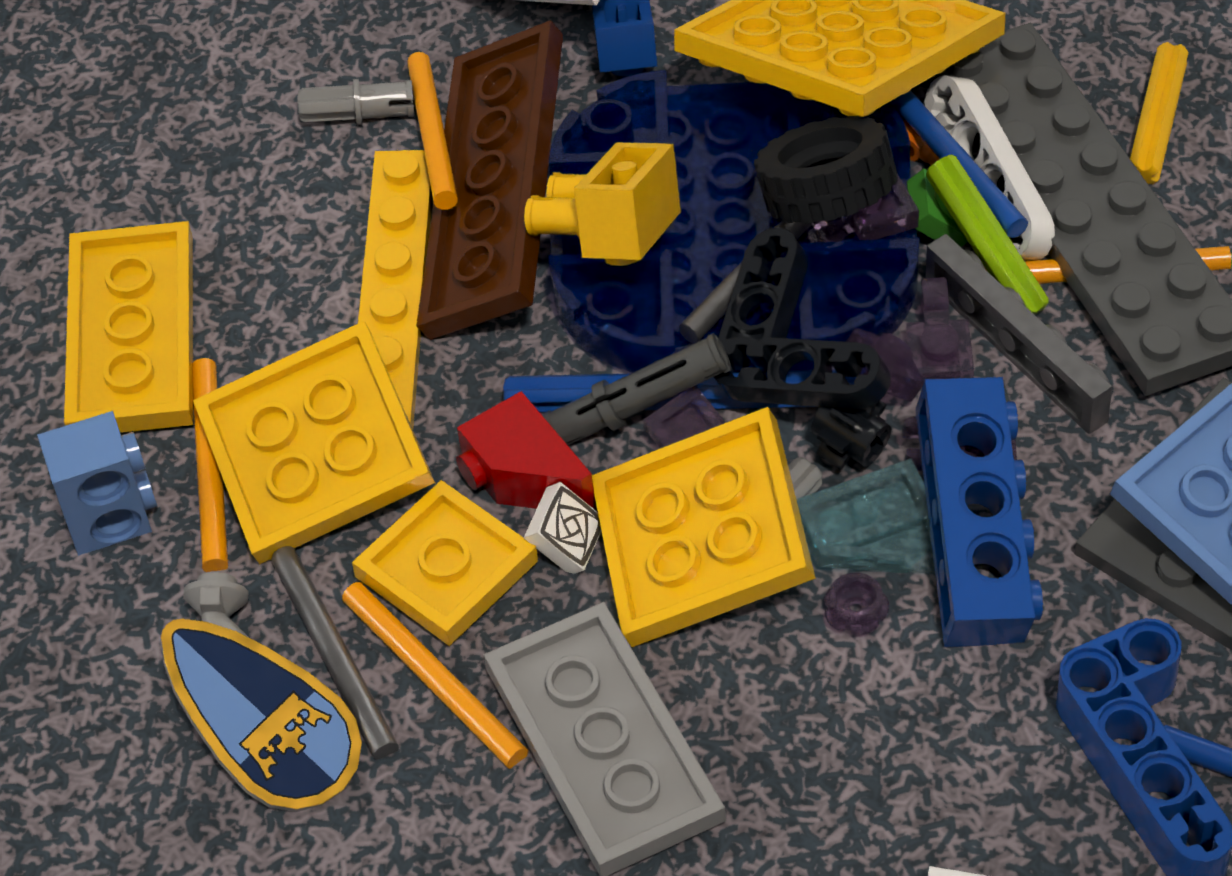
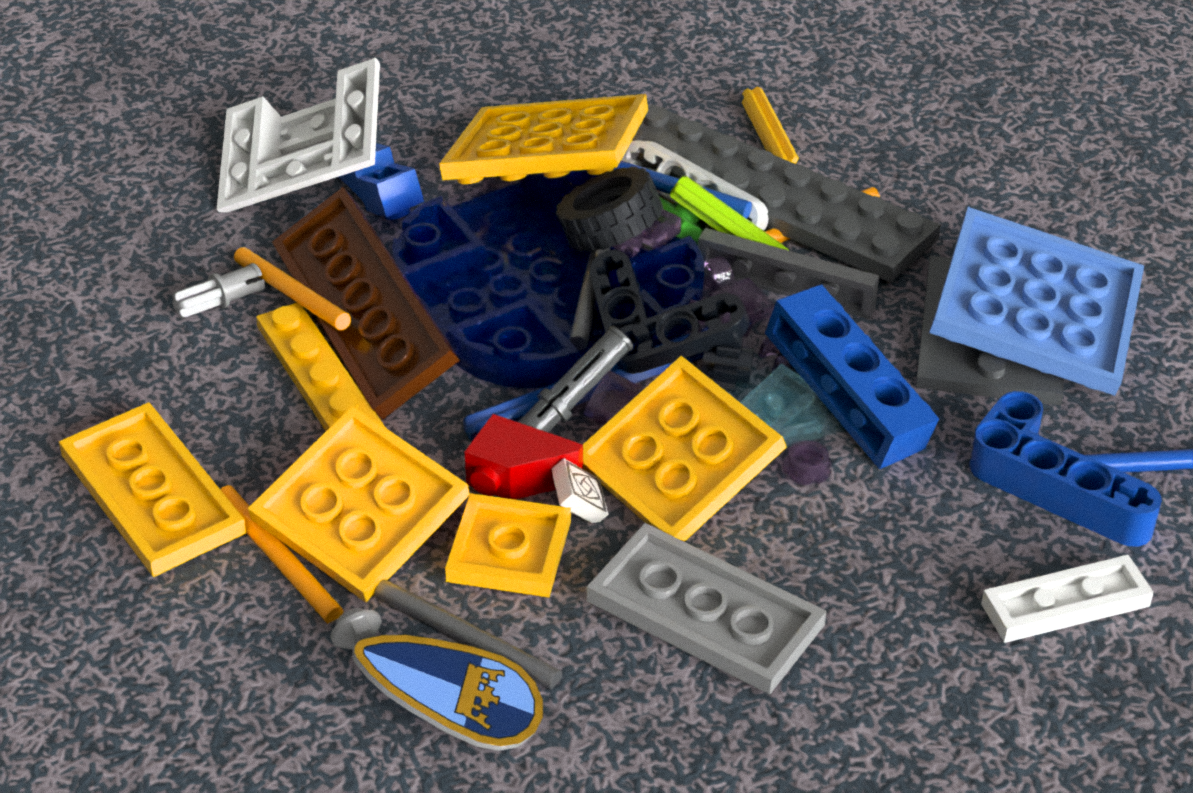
camera: 35 degrees left, 10 degrees down
medium blue brick [37,411,157,556] -> none
light orange bar [342,582,528,769] -> none
yellow brick [524,142,681,266] -> none

